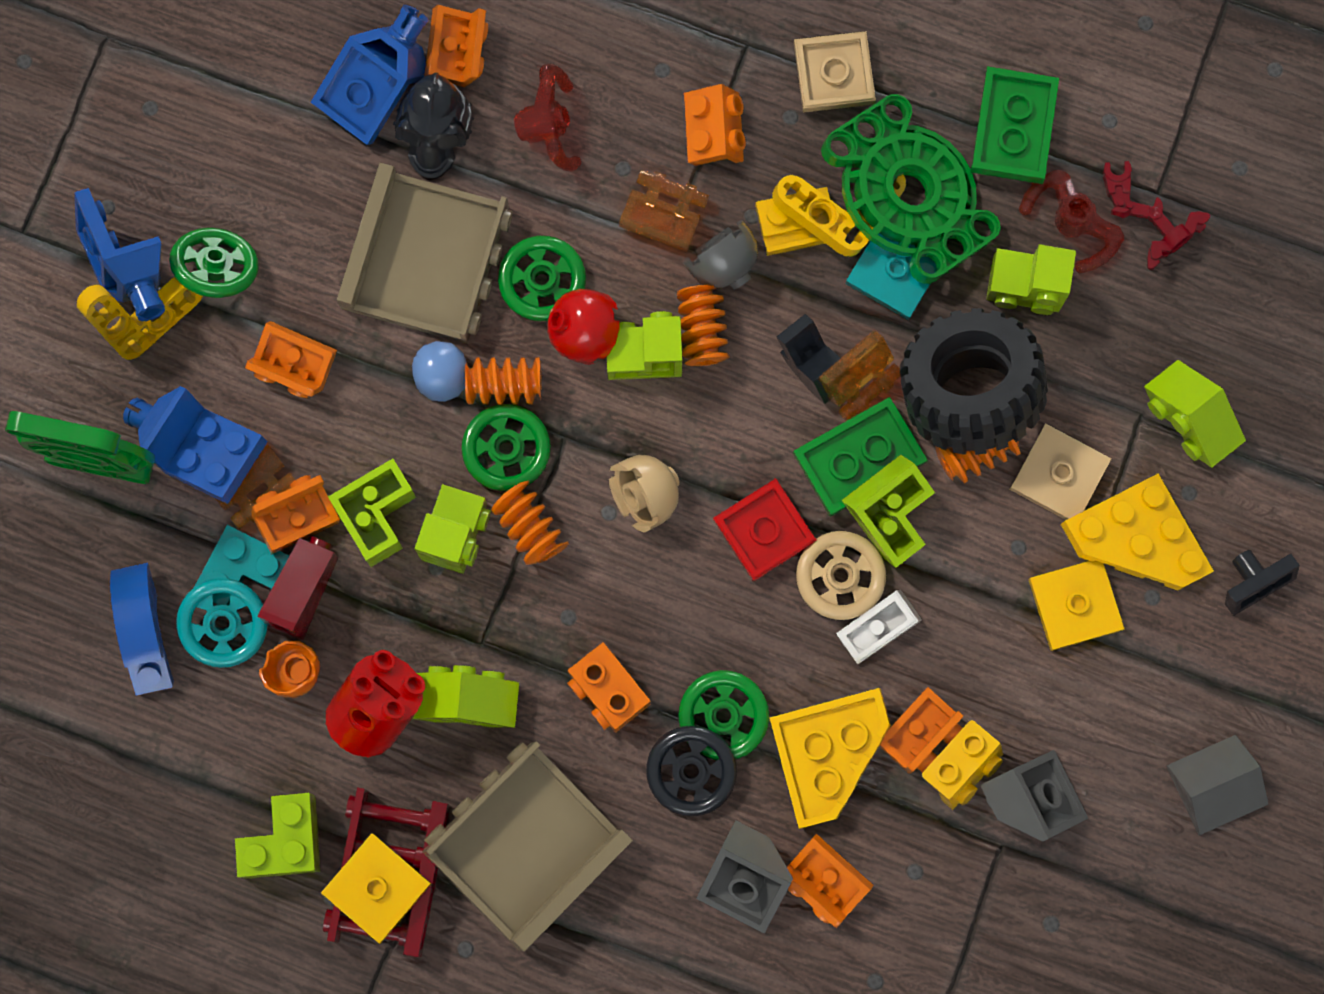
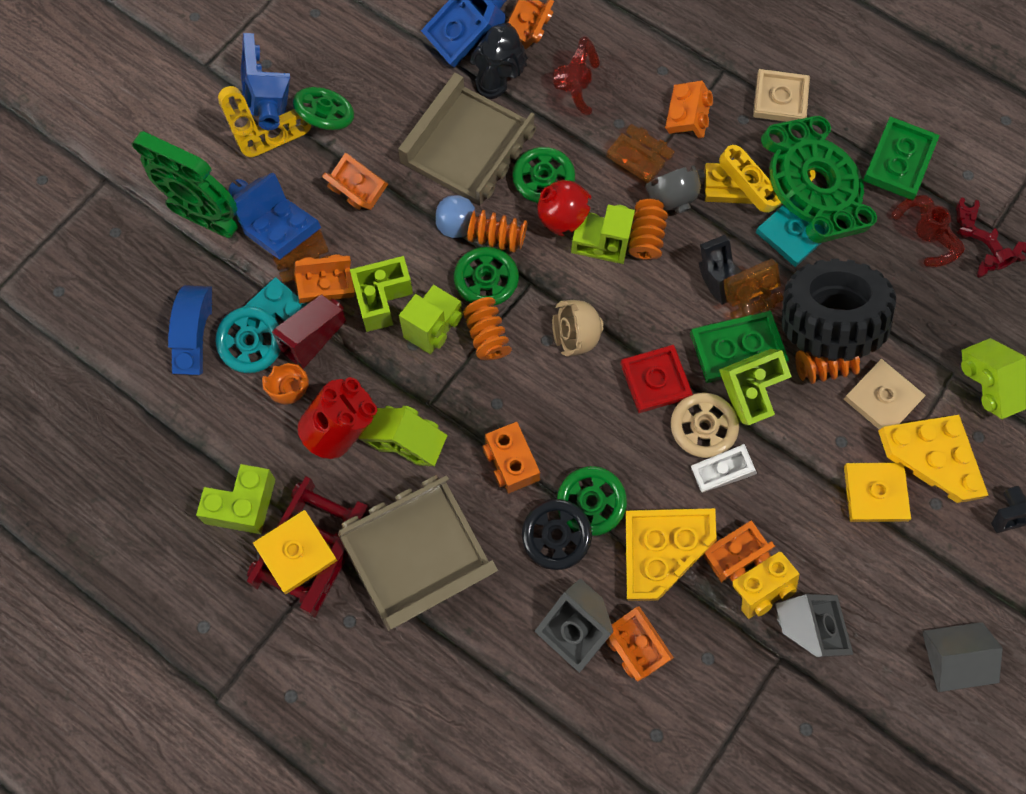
camera: 15 degrees right, 10 degrees down
lime brick [986,244,1076,315] -> none

